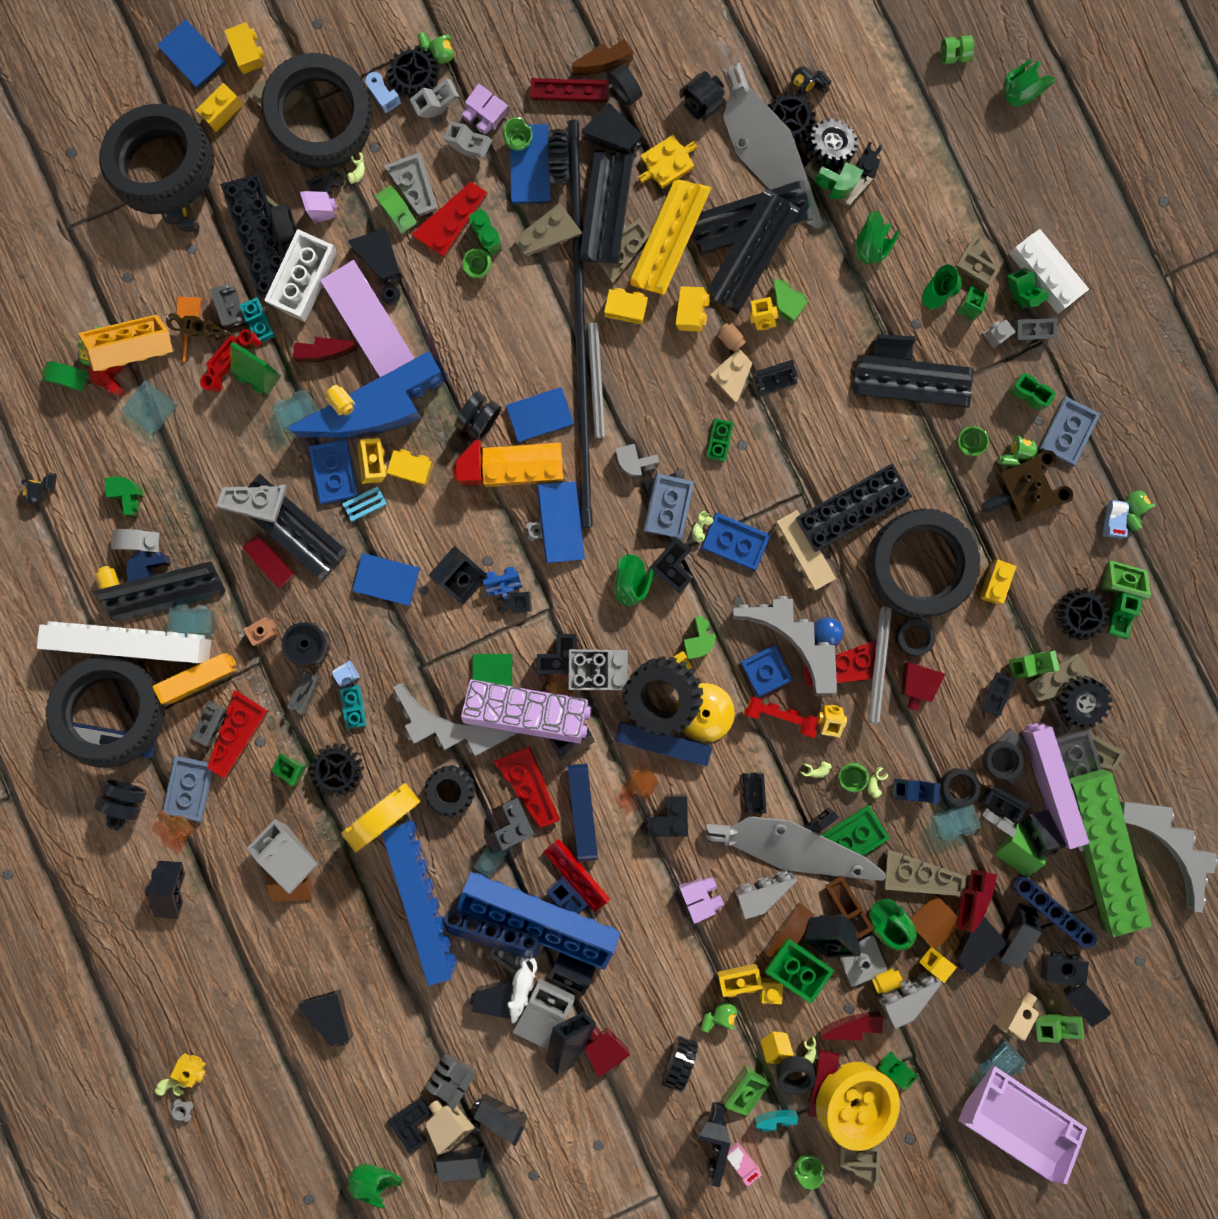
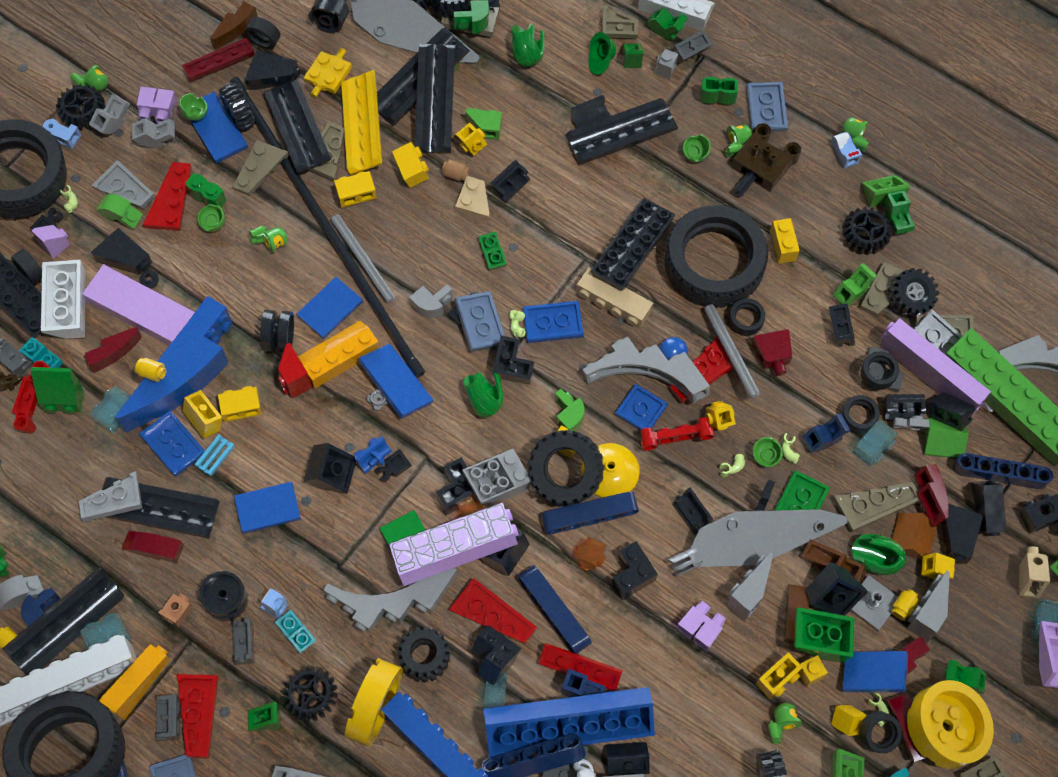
camera: 30 degrees left, 20 degrees down
none -> bright green piece [249,226,288,253]
none -> blue tile [842,651,908,693]

